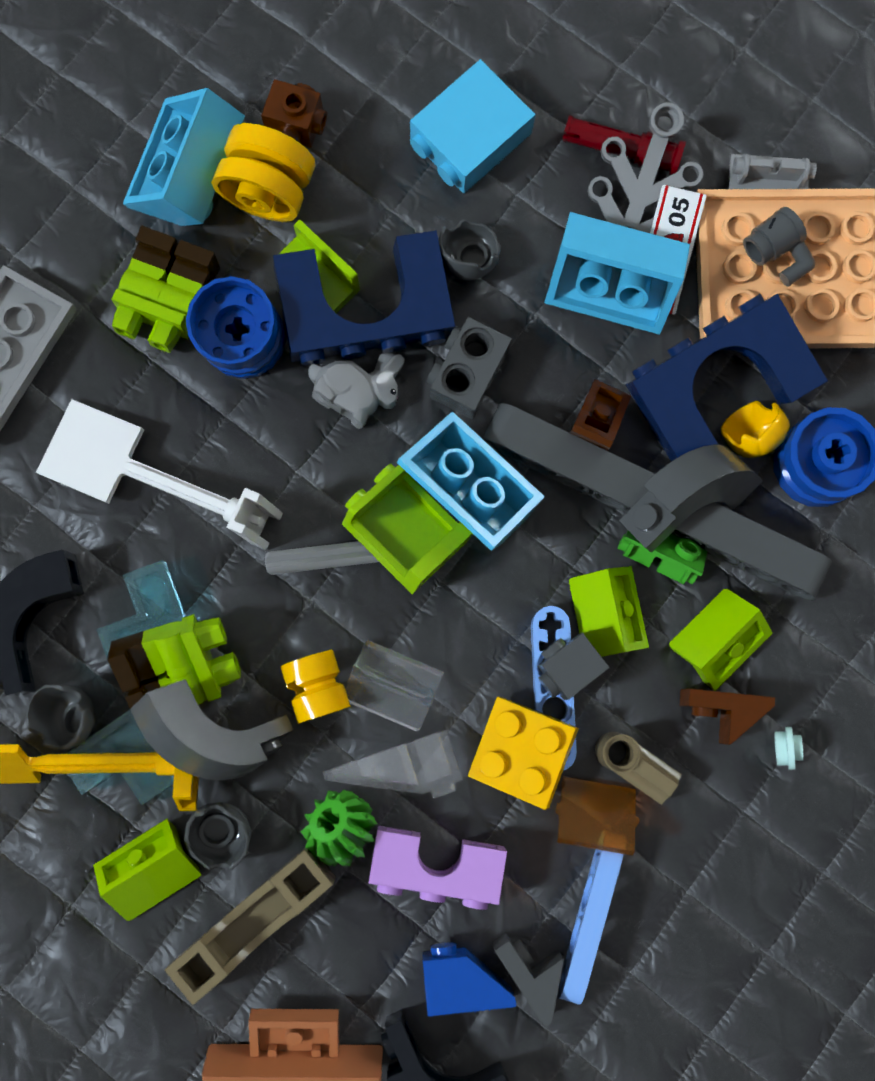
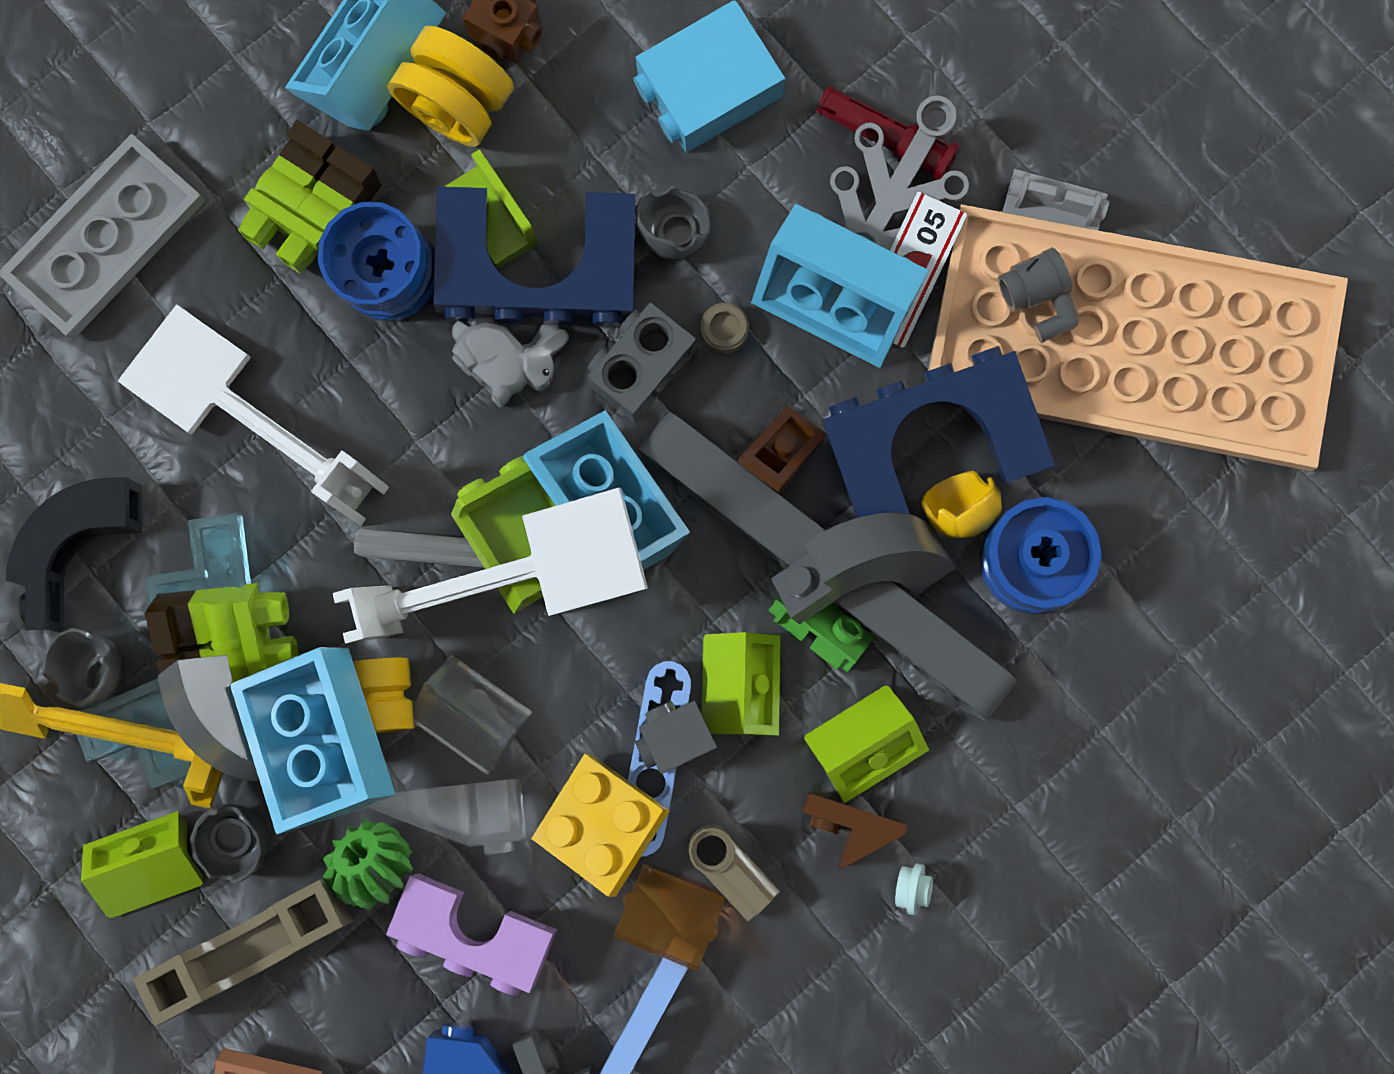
camera: 25 degrees right, 0 degrees up
none -> medium azure slope [230,647,396,834]
none -> white piece [333,488,648,643]
none -> dark tan tile [701,303,749,354]

